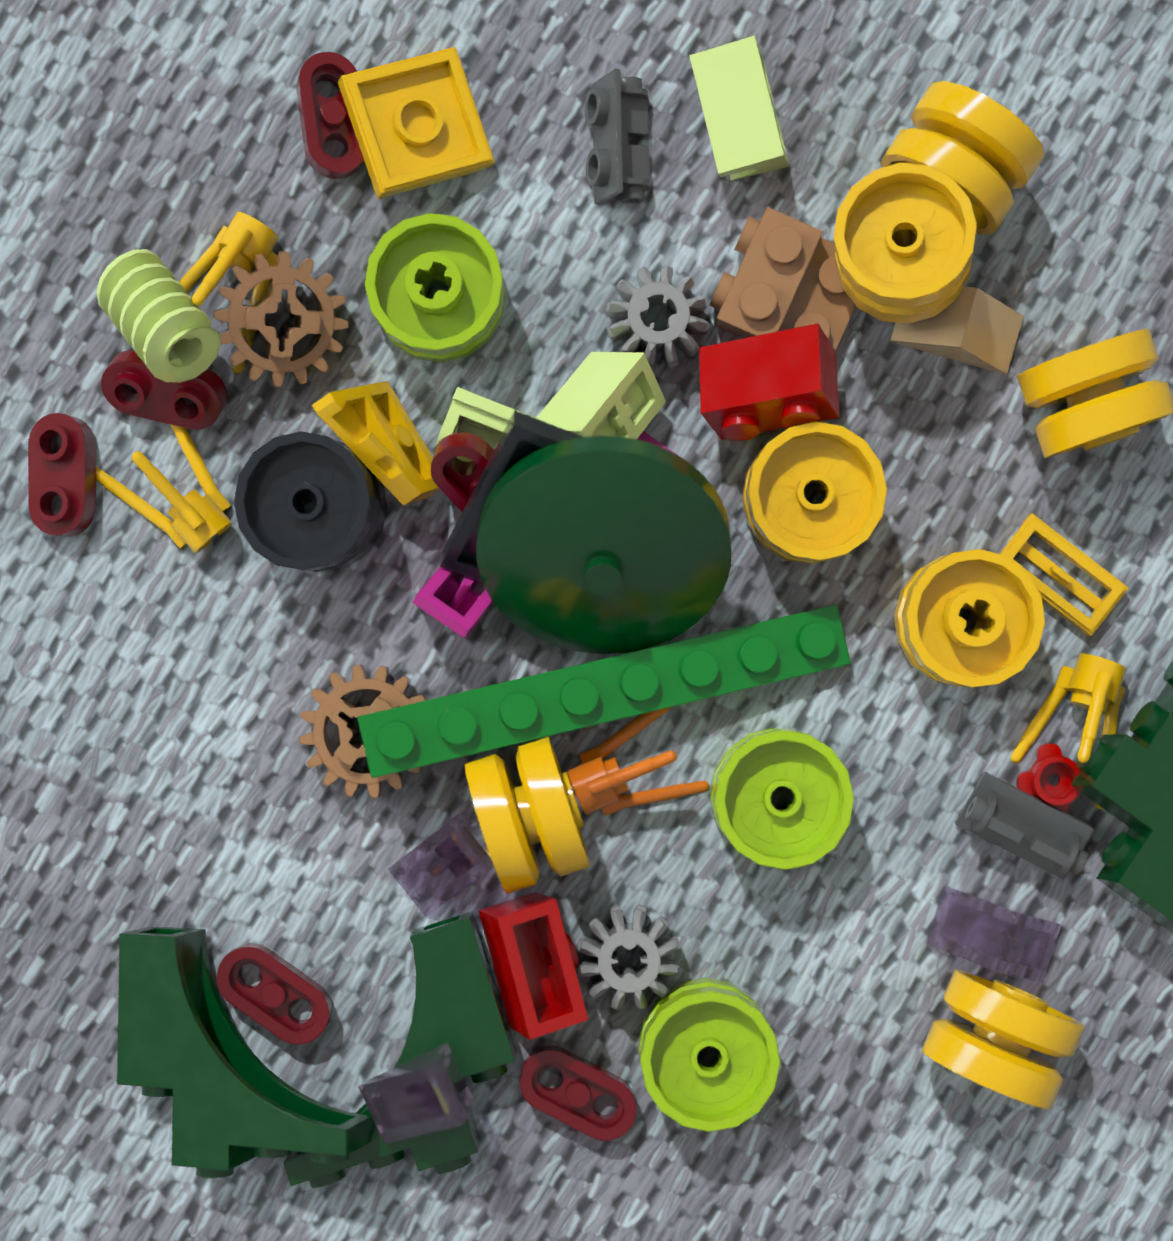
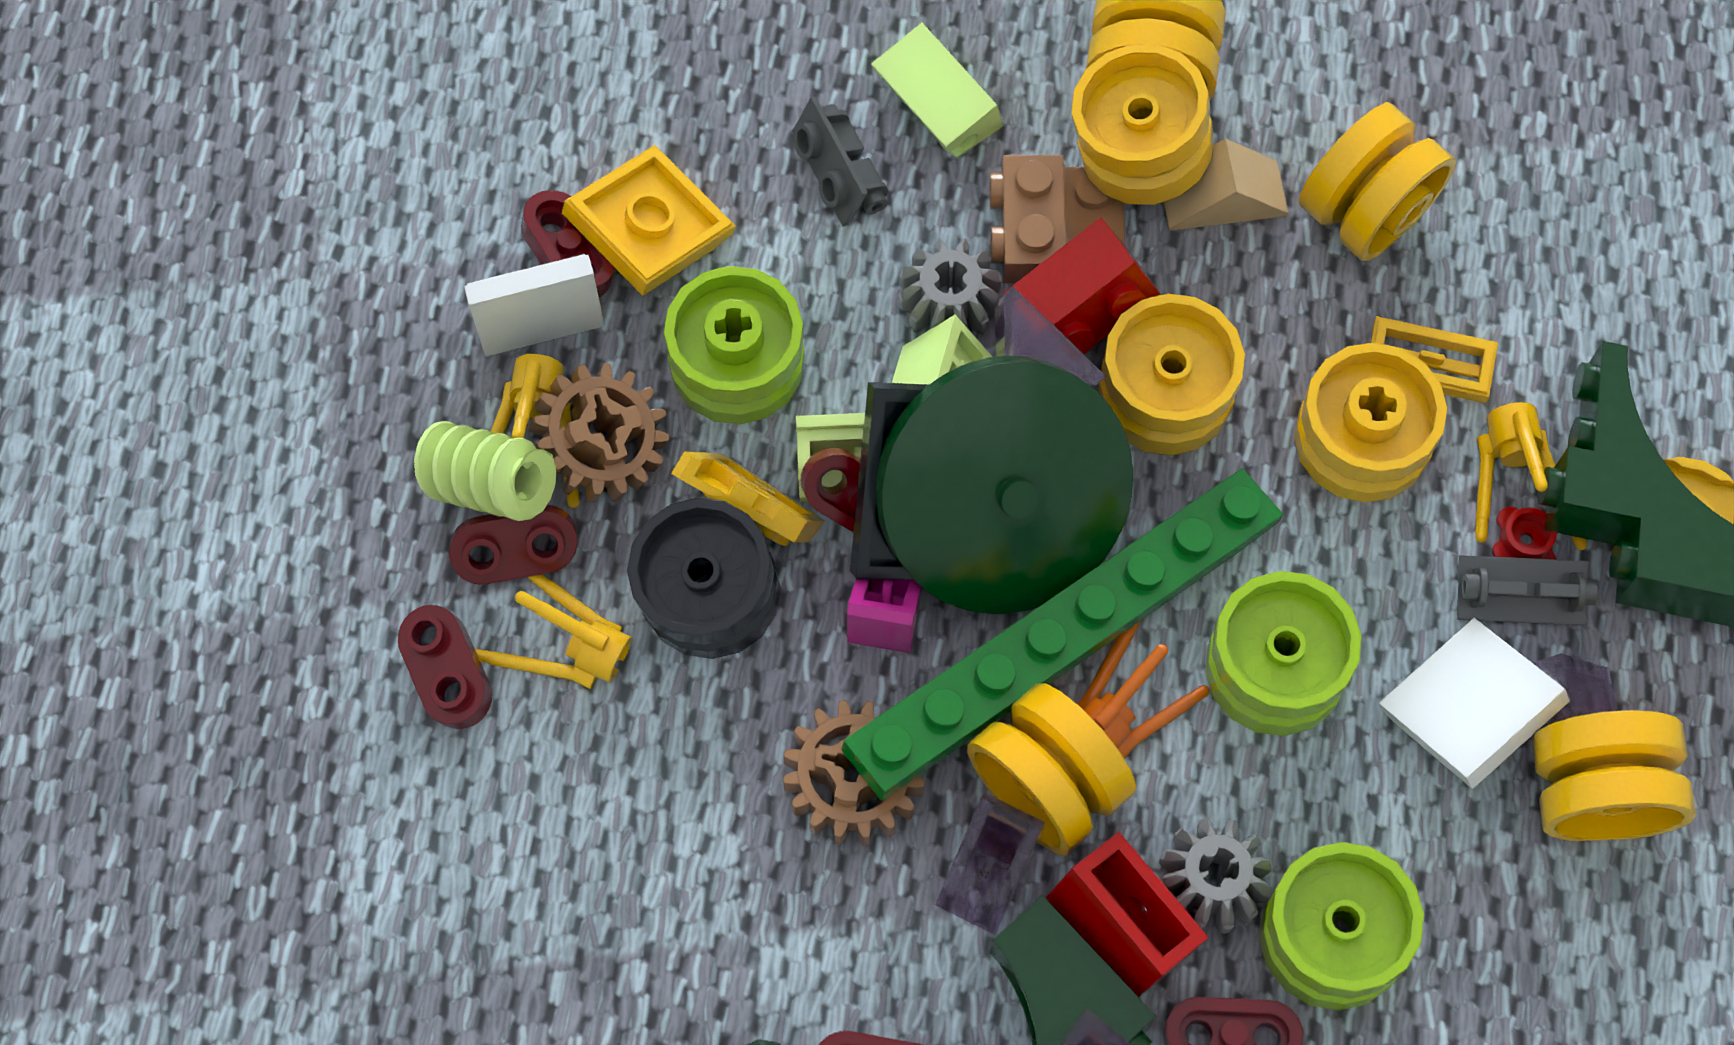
camera: 20 degrees left, 20 degrees down
none -> white tile [464,254,605,357]
none -> clear purple slope [995,286,1106,389]
none -> white tile [1379,618,1570,789]

